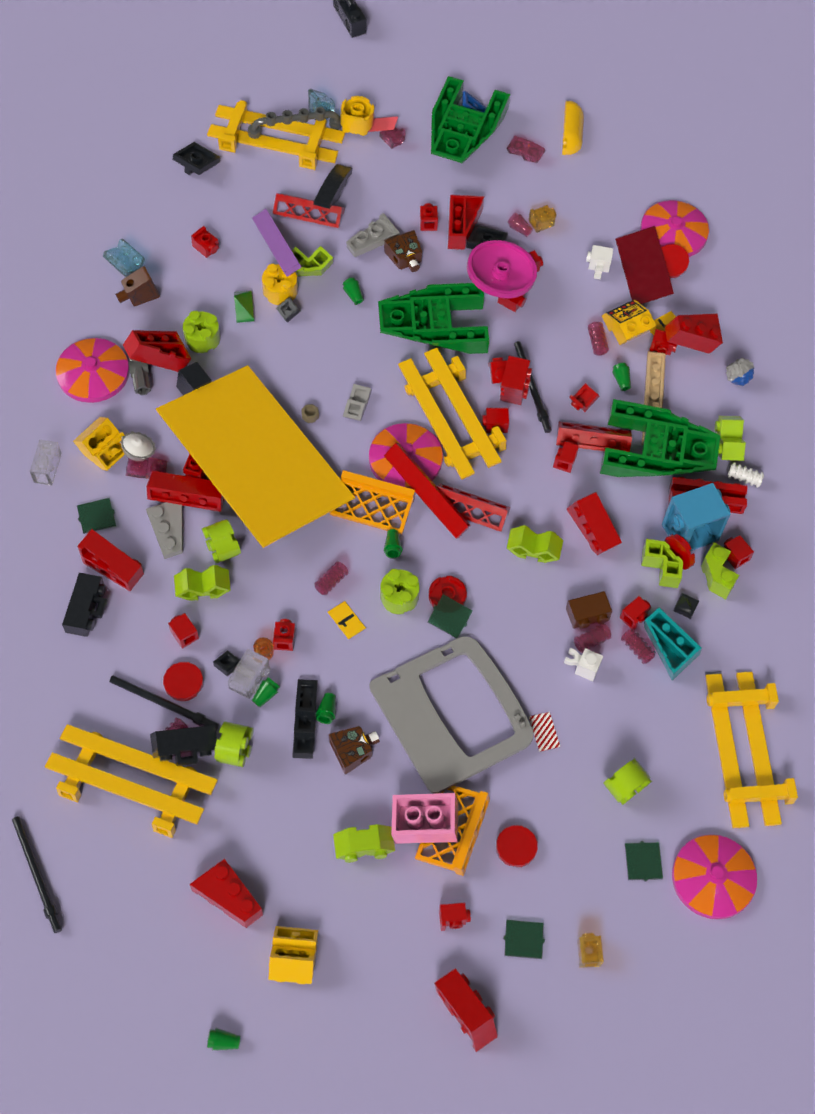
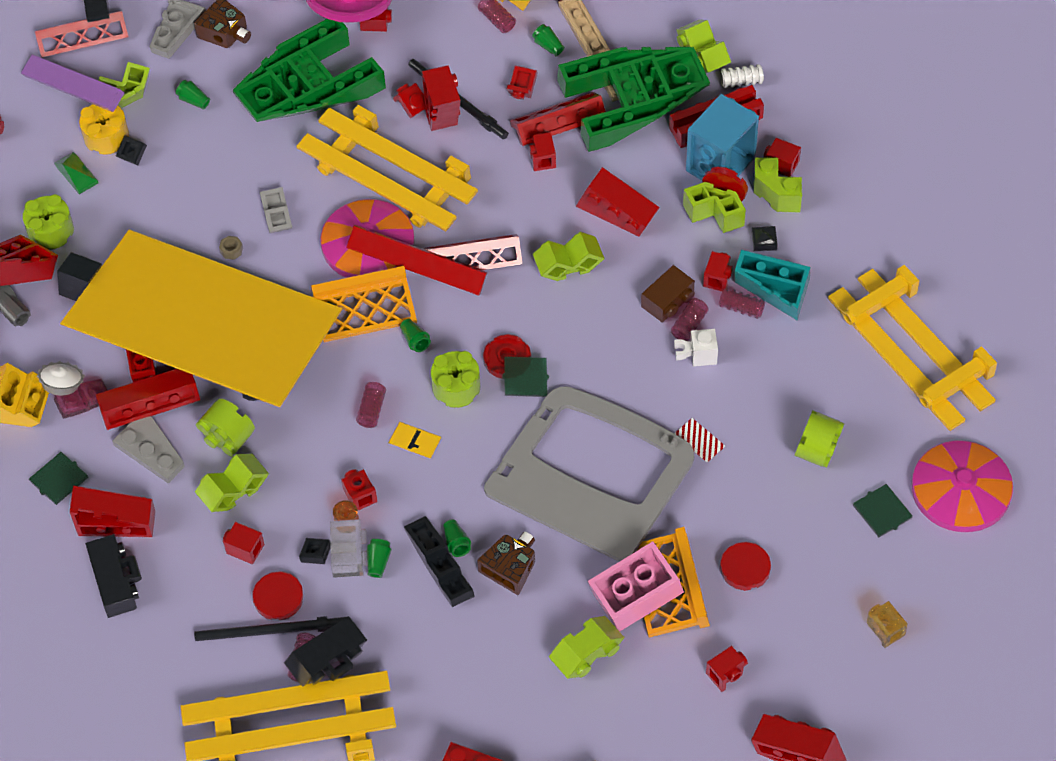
camera: 25 degrees left, 5 degrees down
lime brick [214,721,254,767] -> none
red brick [482,408,509,433] -> none
clear green piece [503,920,545,959] -> none

